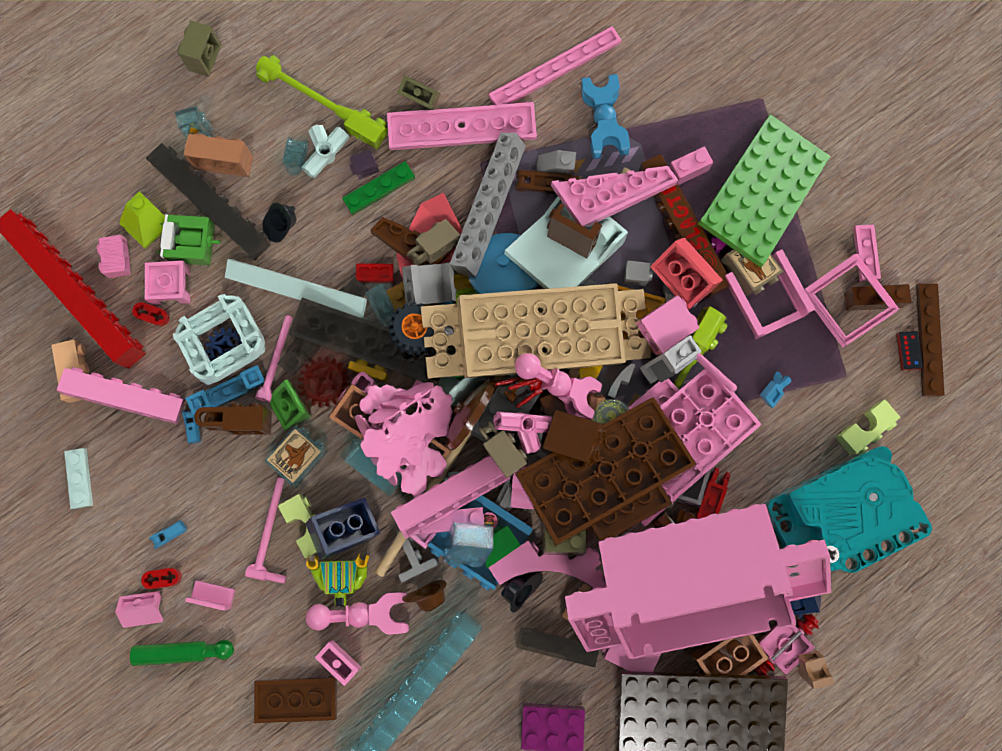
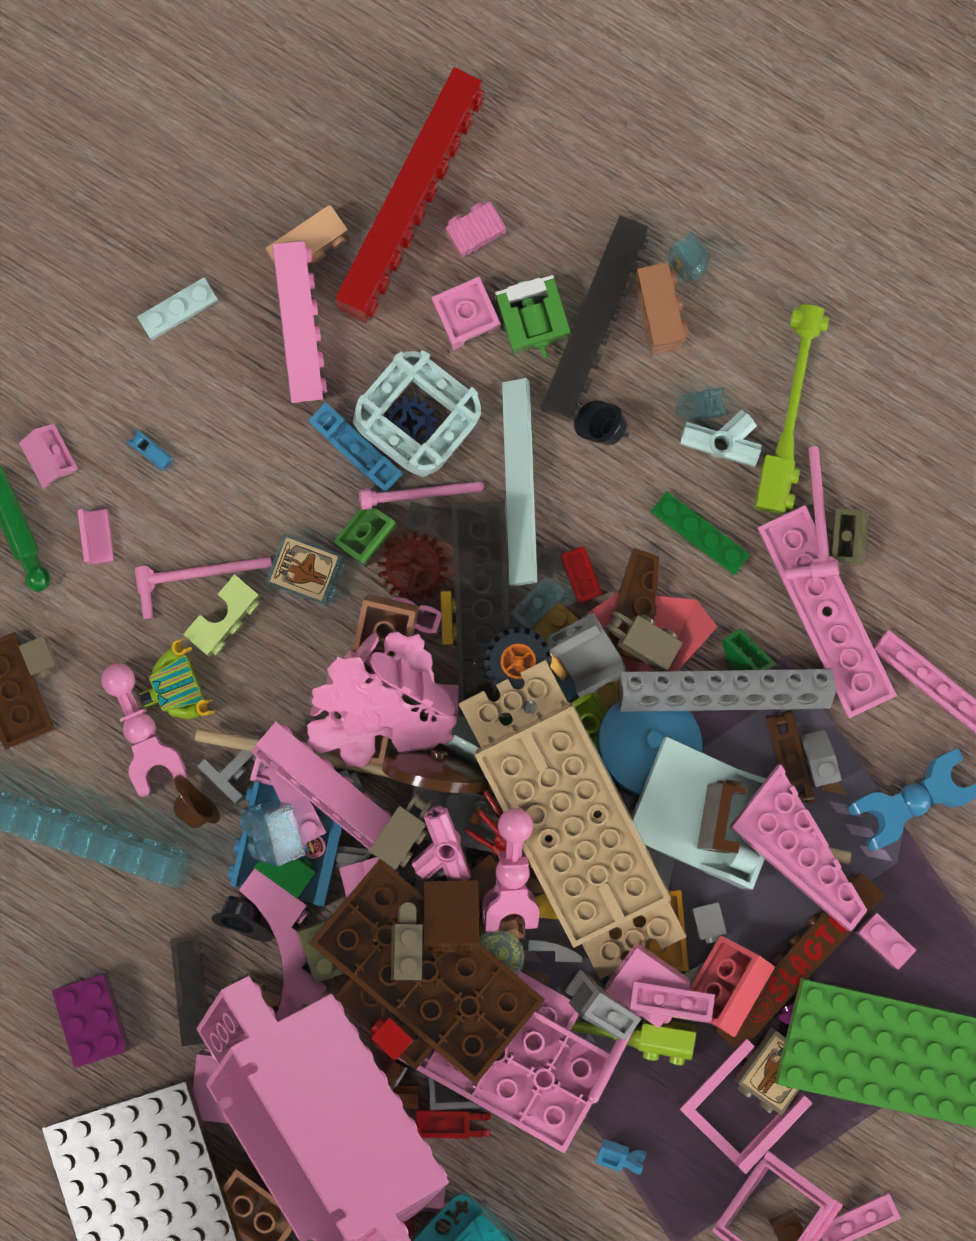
camera: 70 degrees right, 5 degrees up
lime slope [119,191,165,249] -> none
red beam [132,302,170,327] -> none
red beam [141,568,182,589] -> none
olive brick [178,20,222,77] -> none
dark azure bar [182,409,201,444] -> none
reddish brown brick [194,403,272,435] -> none
dark blue brick [305,497,381,560] -> none
bright pink brick [315,640,362,686] -> none
clear light blue wedge [341,438,402,496] -> none
clear purple brick [349,149,379,180] -> none
none -> dark tan brick [19,636,59,679]
none -> red brick [369,1017,414,1061]
none -> dark tan brick [391,902,422,980]
none -> bright pink plate [629,982,715,1023]
none -> green slope [721,628,776,671]
none -> bright pink bar [785,446,840,579]

